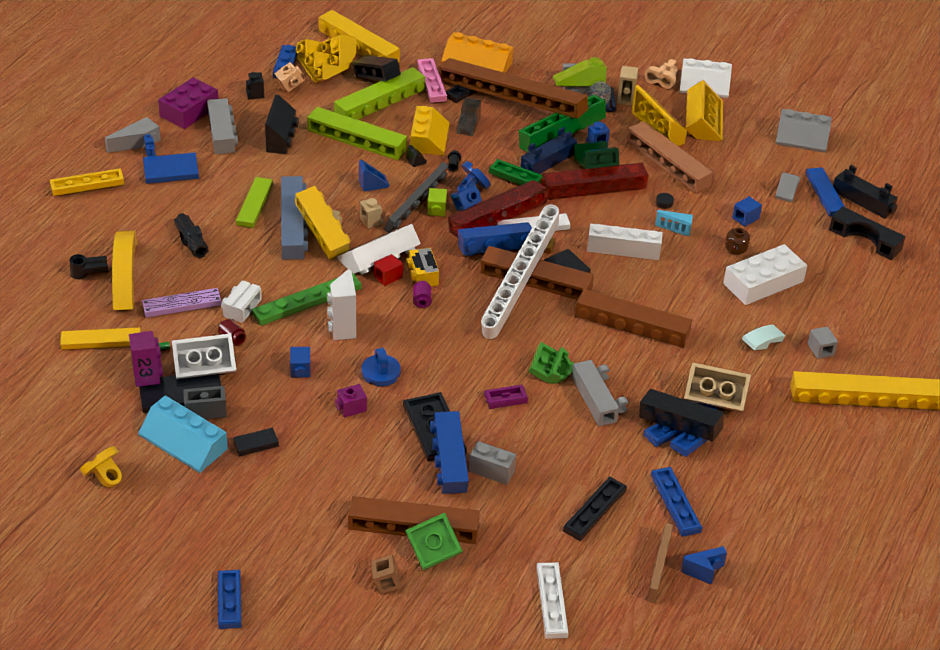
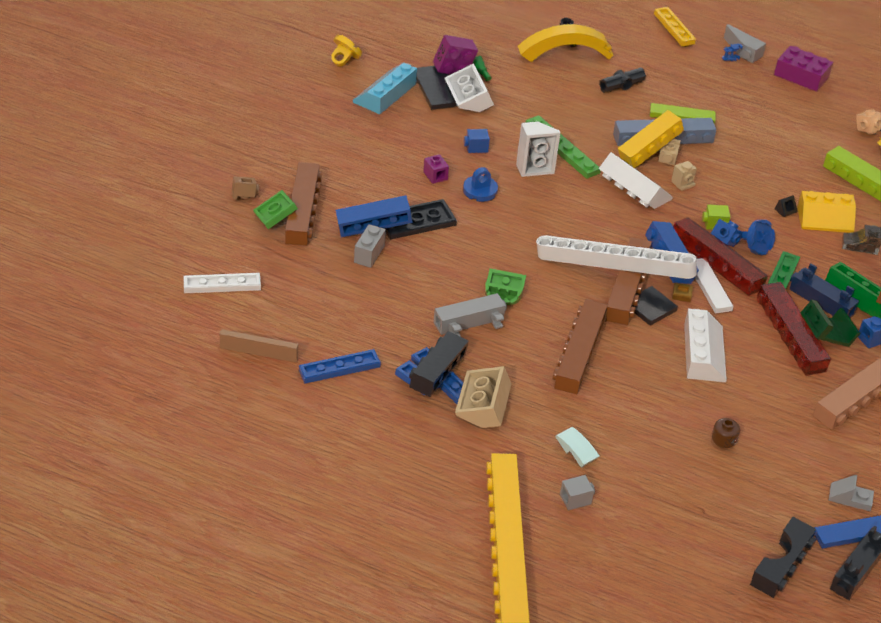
camera: 85 degrees right, 0 degrees up
yellow tile [60,327,141,350] -> none
lavender tile [142,288,221,318] -> none
blue tile [143,152,199,184] -> none
dark grey brick [183,386,227,419] -> none
light grey brick [207,98,238,154] -> none
dark red brick [218,319,246,346] -> none
blue tile [218,570,242,629] -> none
white brick [221,280,262,323] -> none
black tile [233,427,279,456] -> none
black brick [246,72,264,100] -> none
black slope [265,94,299,154] -> none
lime brick [307,107,407,161] -> none
blue slope [359,159,390,192] -> none
red brick [374,254,403,286] -> none
dark grey plate [384,162,449,233] -> none
brick [406,248,439,286] -> none
magenta brick [413,281,432,308] -> none
black pin [448,150,461,172] -> none
magenta tile [484,384,528,409] -> none
black tile [563,476,627,541] -> none
medium azure slope [655,210,693,236] -> none
black tile [656,193,674,209] -> none
blue slope [681,546,727,584] -> none
white brick [723,244,807,305] -> none
blue brick [732,196,762,227] -> none

